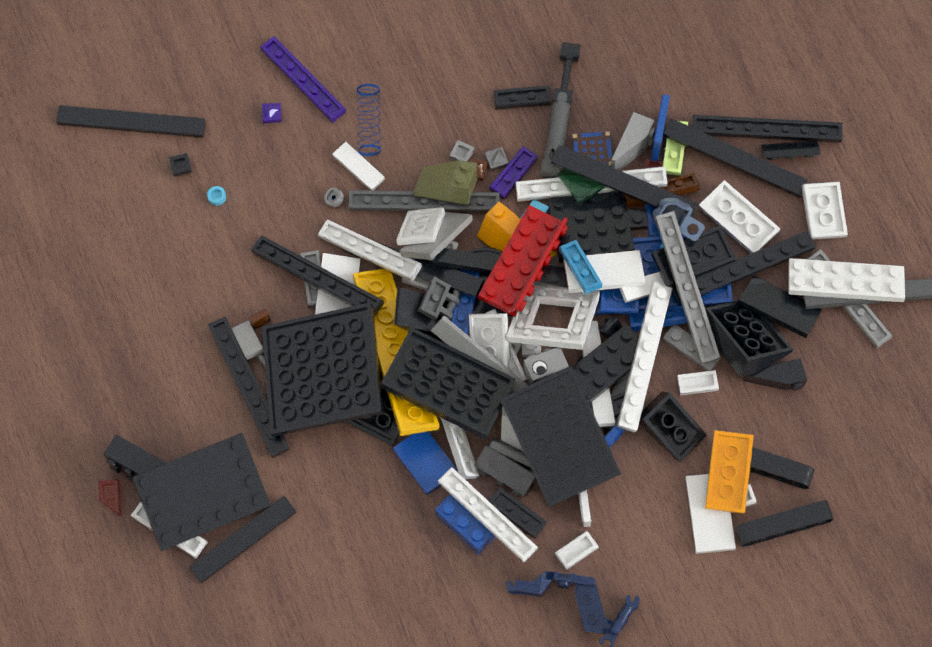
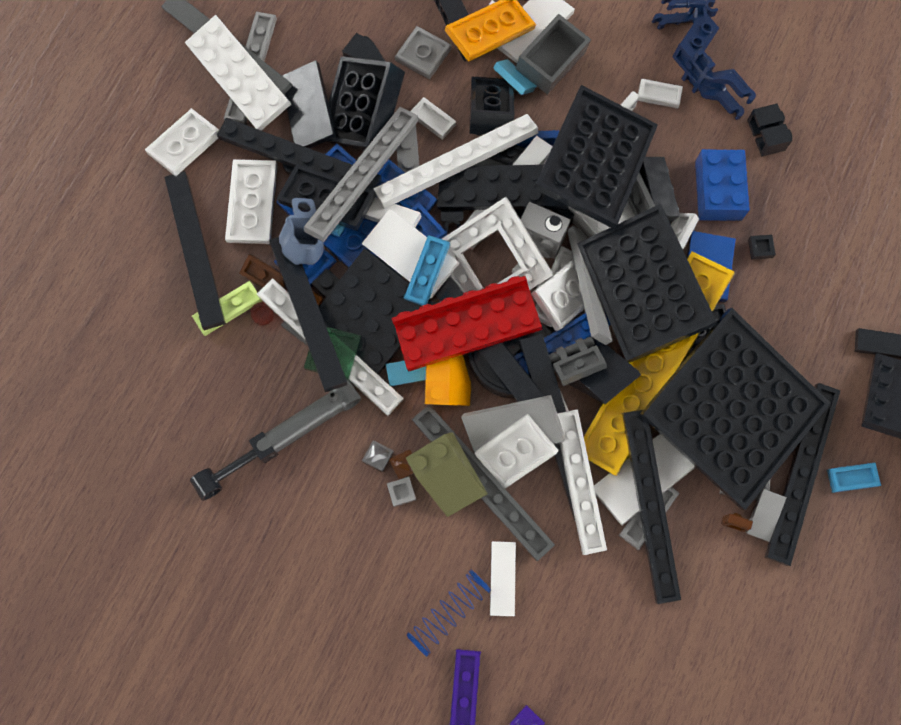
camera: 135 degrees left, 5 degrees up
medium azure tile [207,186,226,206] -> none
light grey tile [324,188,344,208] -> none
white tile [438,467,538,563] -> none
dark purple tile [489,146,538,200] -> none
black plate [489,487,547,539] -> none
black tile [494,85,551,110] -> none
reddish brown tile [572,131,612,167] -> none
light grey slope [611,112,656,171] -> none
blue tile [651,94,670,162] -> none
black plate [692,115,842,143] -> none
black plate [761,141,820,160] -> none
none -> light grey tile [395,26,452,80]
none -> medium azure tile [493,59,536,95]
none -> dark grey piece [516,14,591,95]
none -> black piece [747,103,793,157]
none -> black plate [748,234,776,260]
none -> dark azure tile [827,463,881,493]

